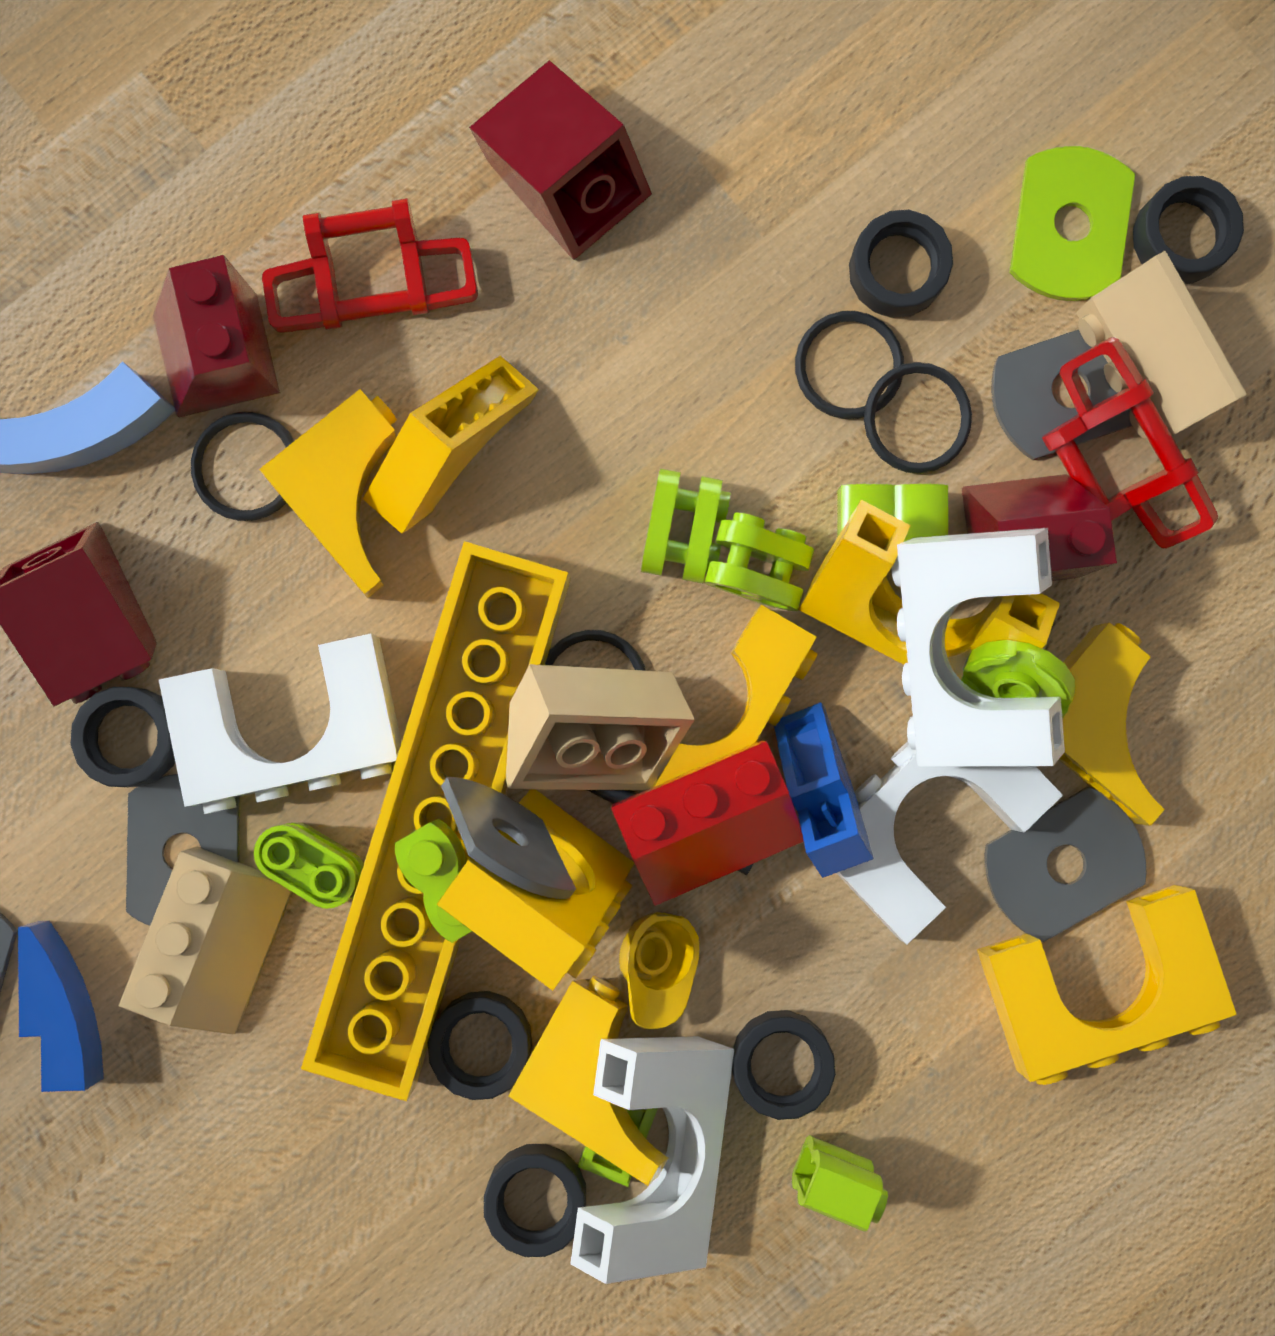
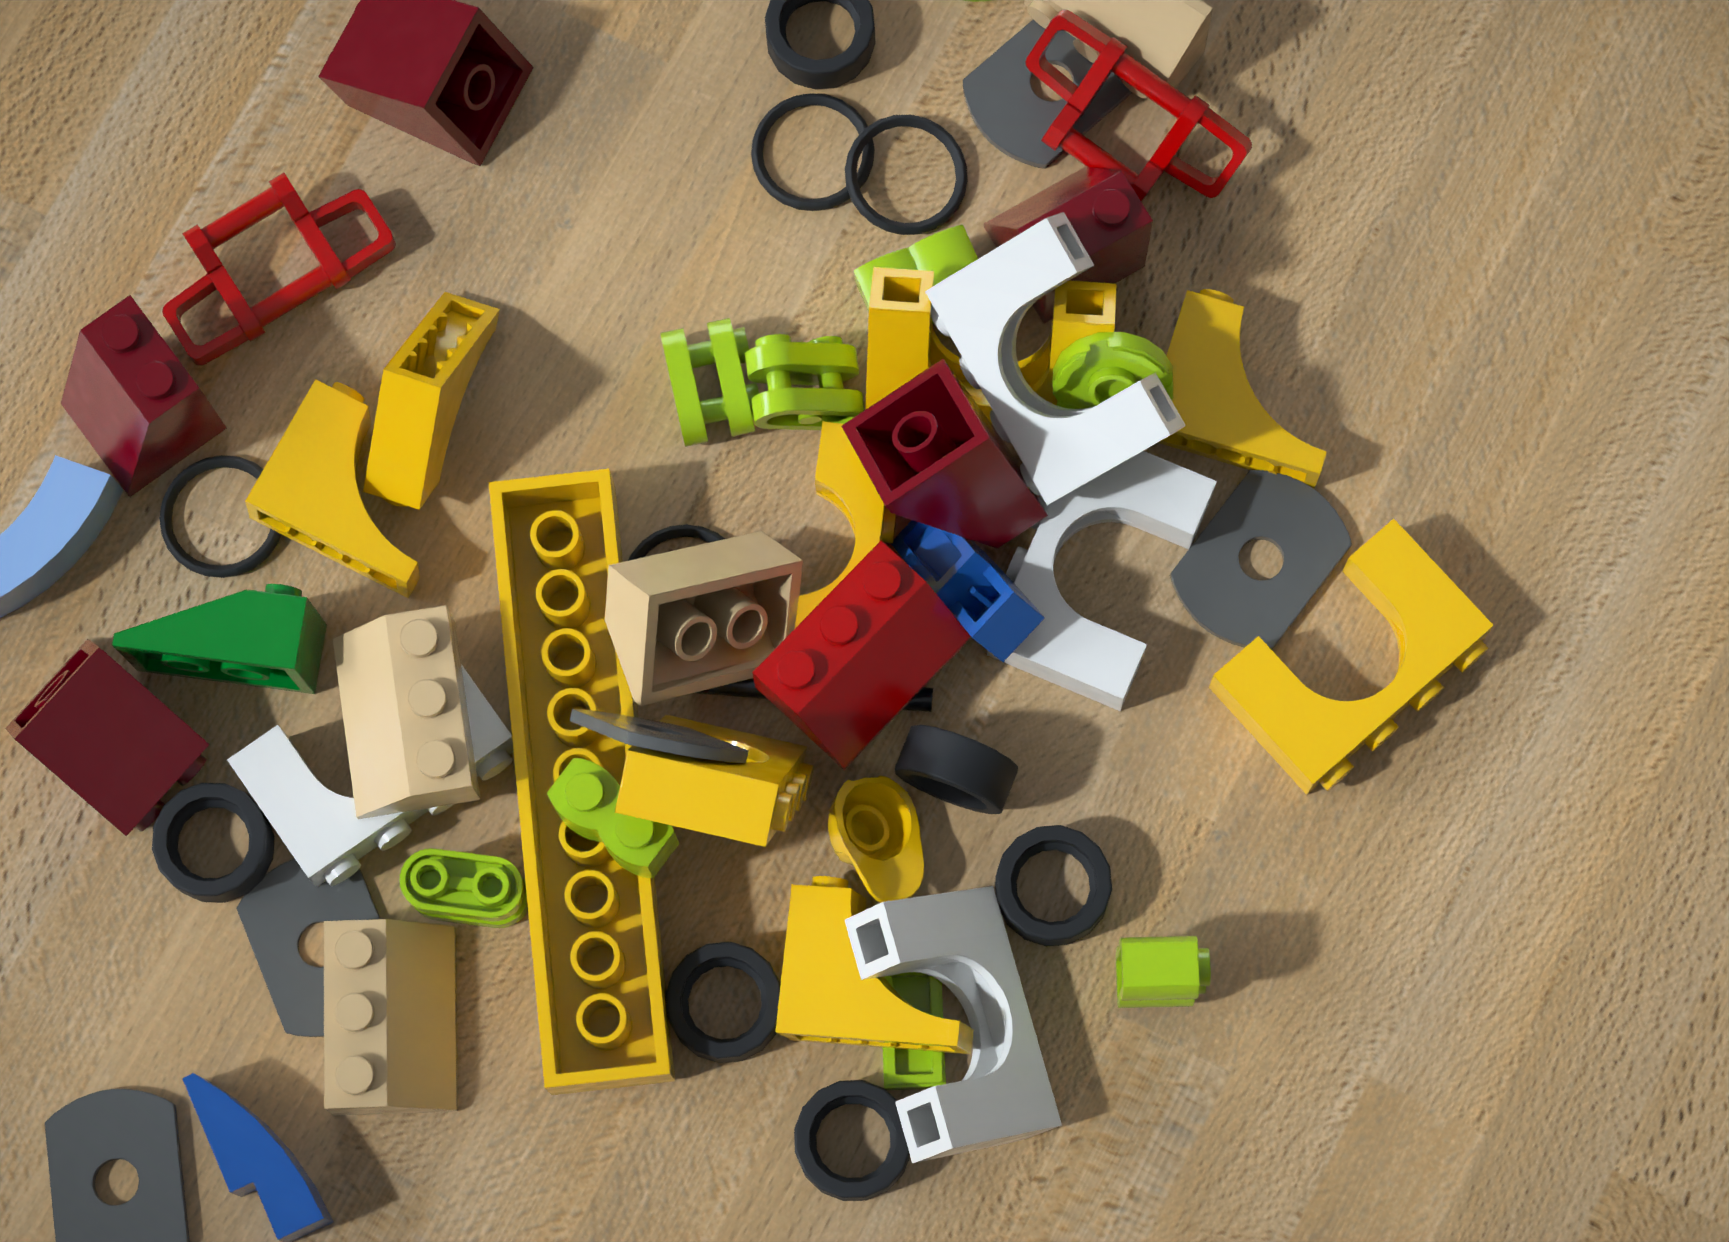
camera: 15 degrees left, 10 degrees down
none -> green slope [112,584,327,694]
none -> tan slope [333,605,480,819]
none -> dark red slope [841,359,1048,549]
none -> black tyre [895,725,1018,815]

